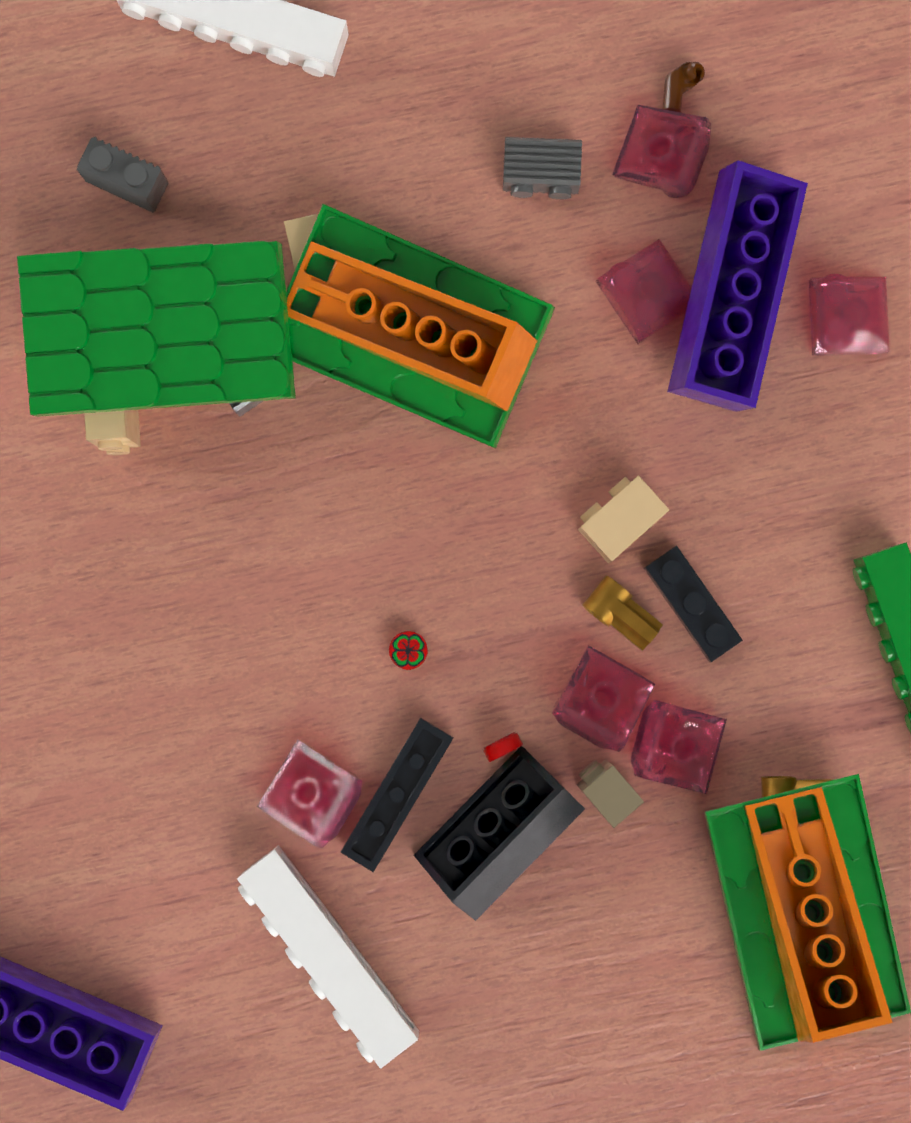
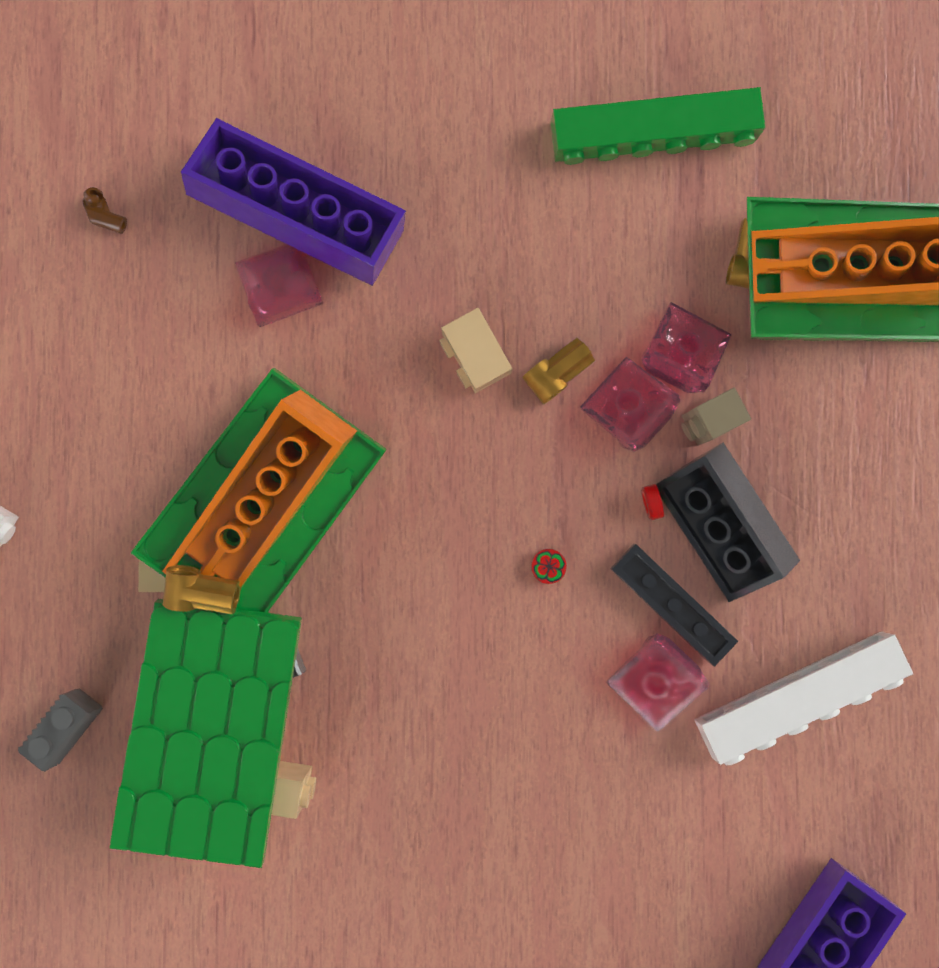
camera: 80 degrees left, 0 degrees up
dark grey brick [503,137,582,200] -> none
clear pink slope [612,105,711,198] -> none
black plate [644,546,743,662] -> none
clear pink slope [809,274,890,356] -> none
none -> pearl gold piece [163,565,241,614]

